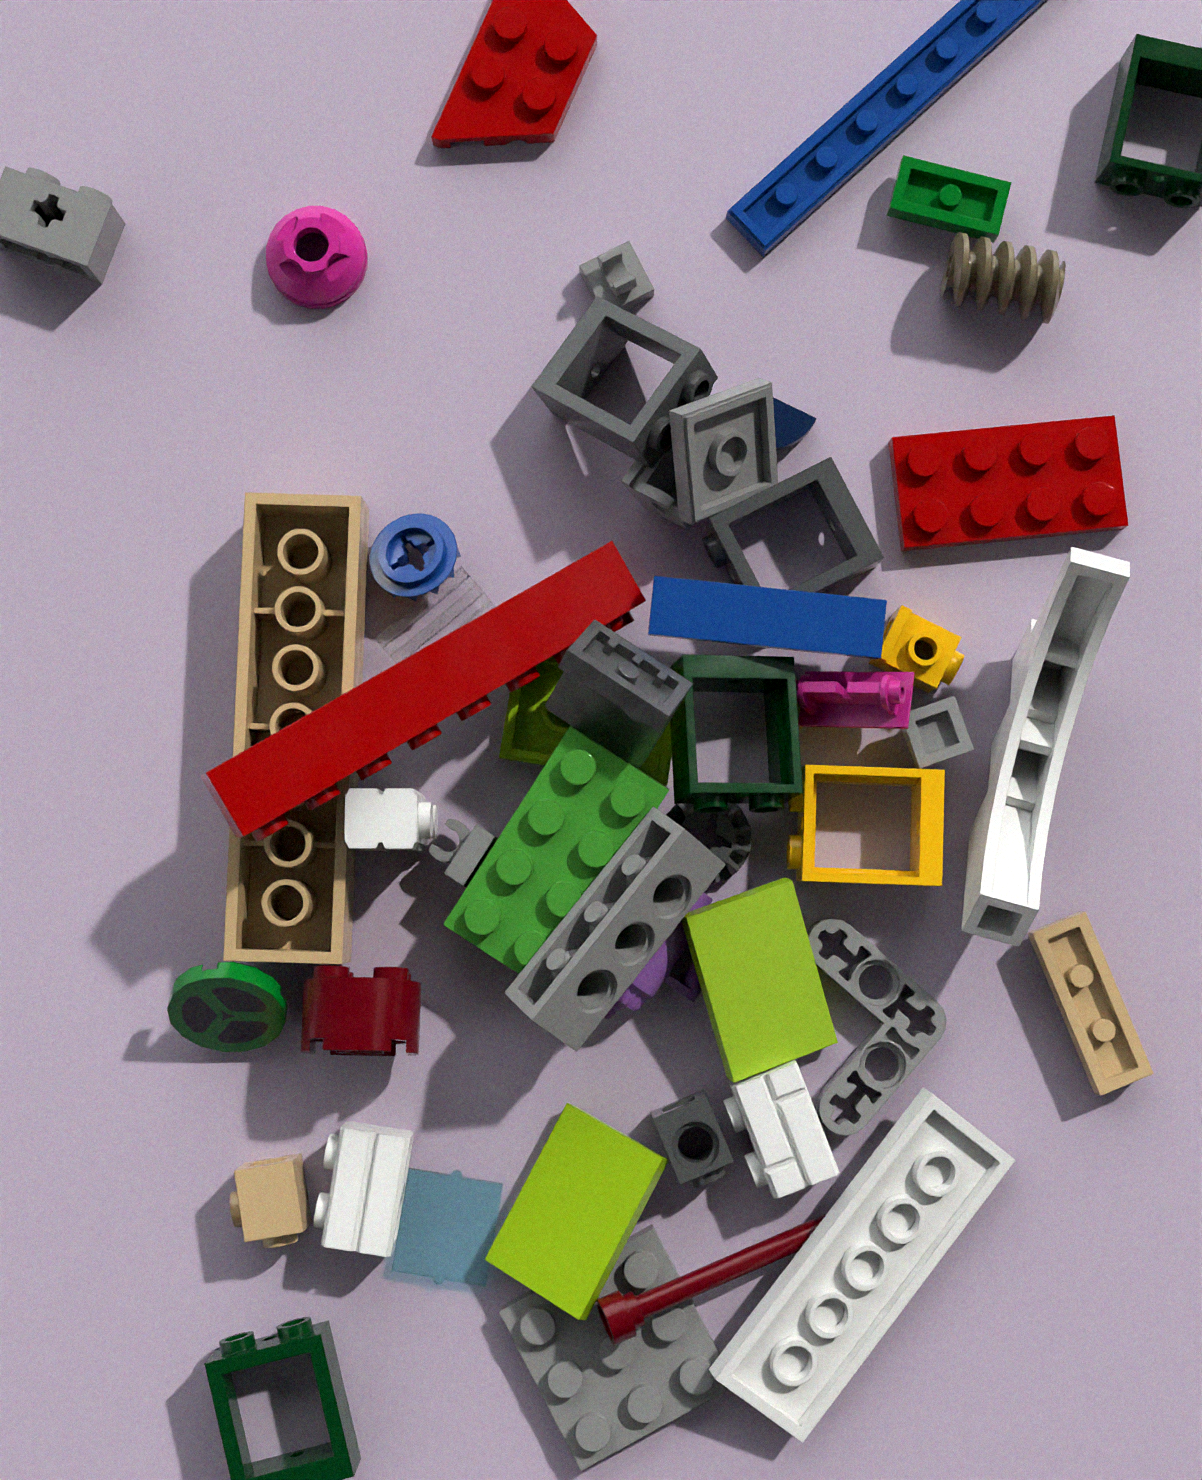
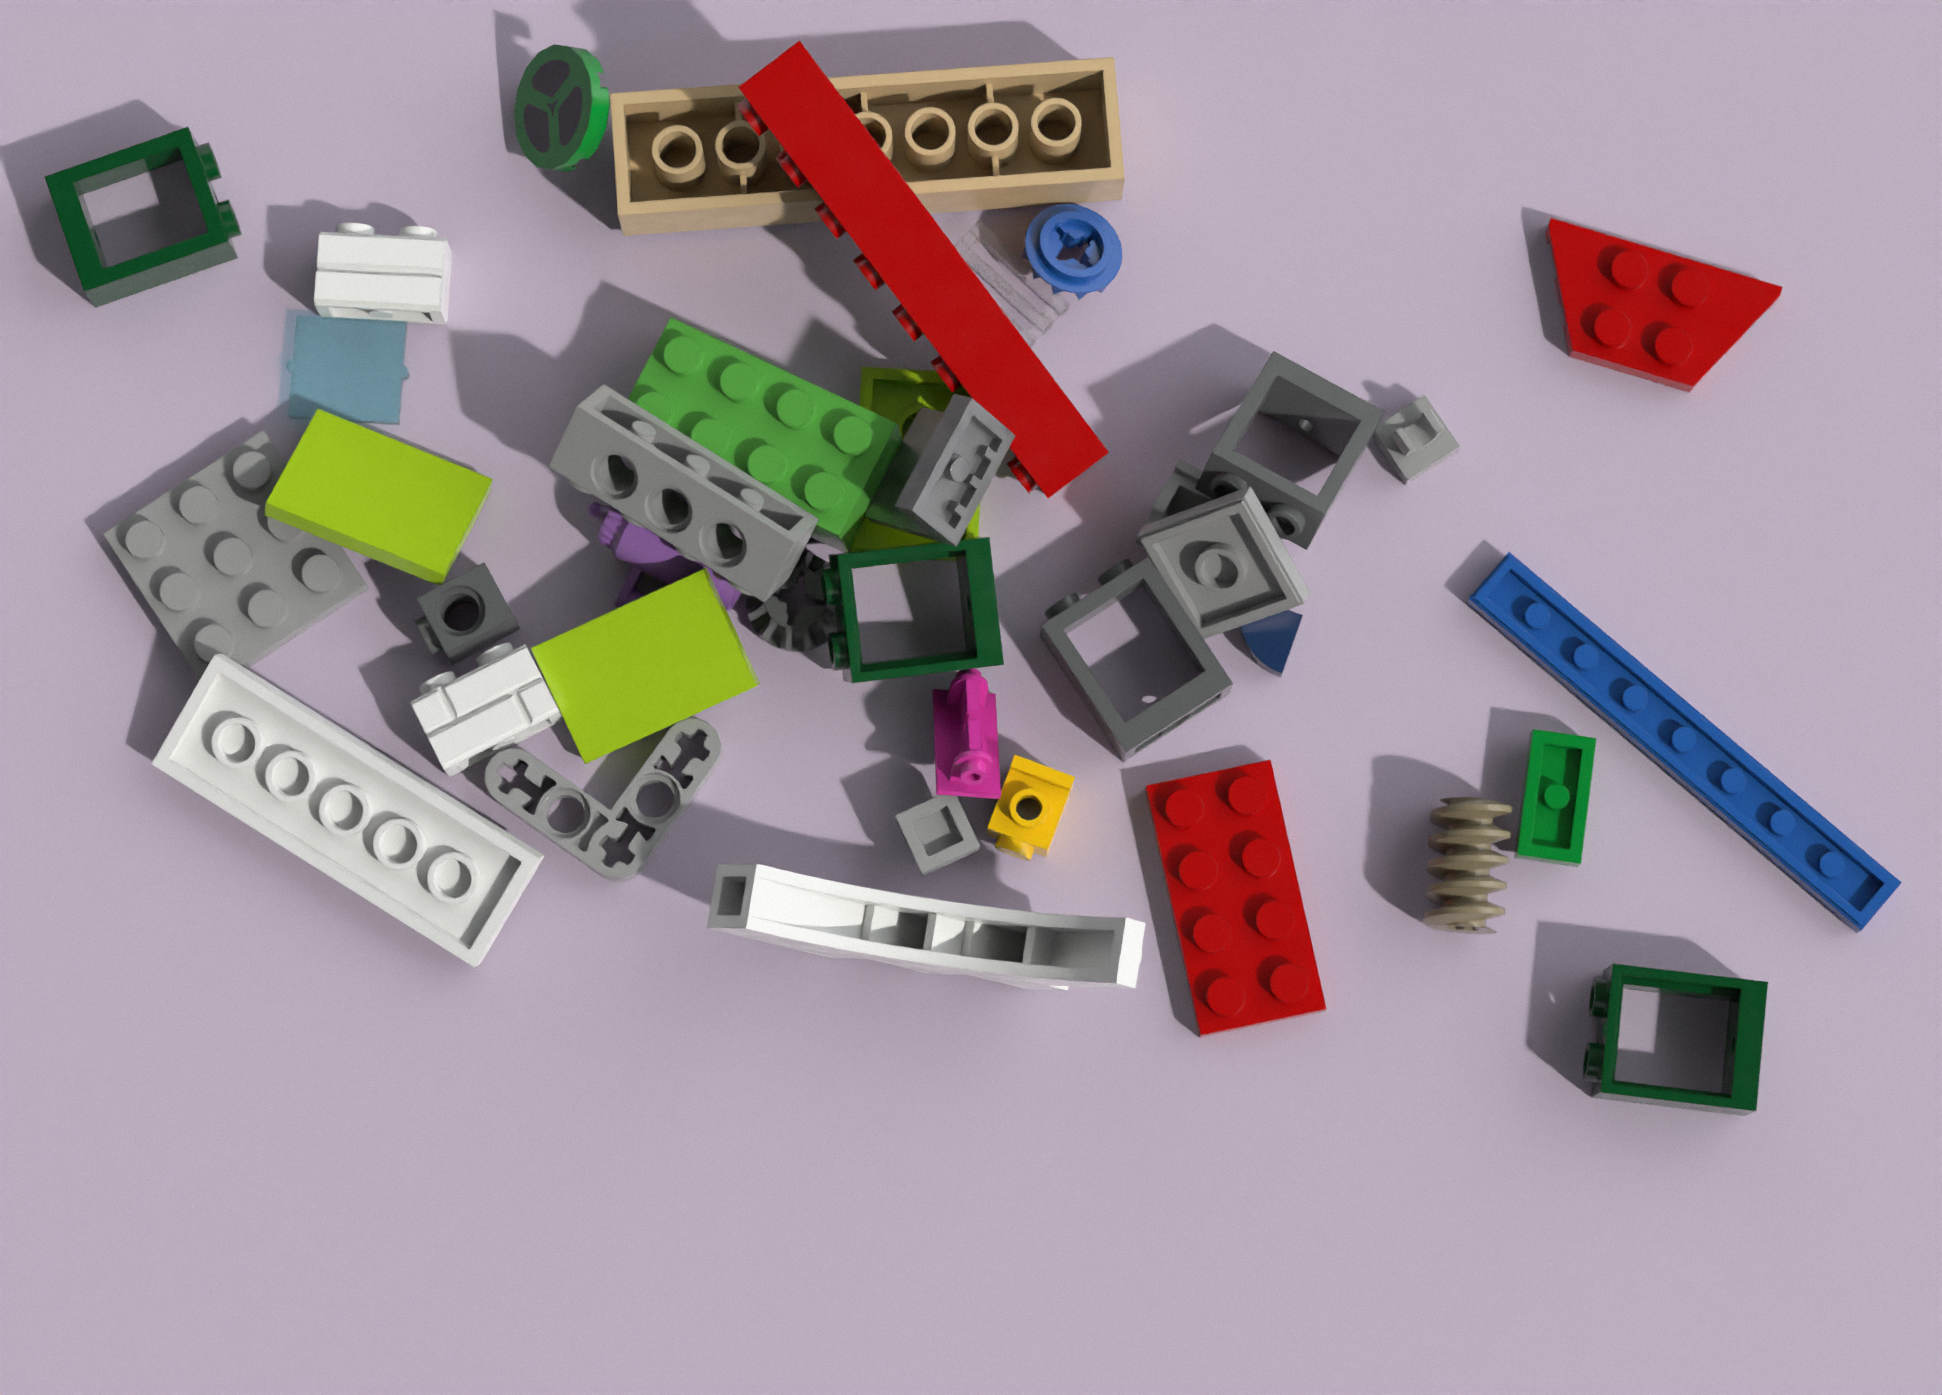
camera: 85 degrees right, 5 degrees down
tan brick [230,1153,312,1248] -> none
dark pink piece [266,206,368,309] -> none
dark red brick [300,965,422,1056] -> none
white brick [344,788,438,851] -> none
light grey tile [428,819,498,887] -> none
dark red piece [596,1213,827,1346] -> none
blue tile [648,576,887,659] -> none
yellow window [786,764,945,886] -> none
tan plate [1027,911,1154,1096] -> none

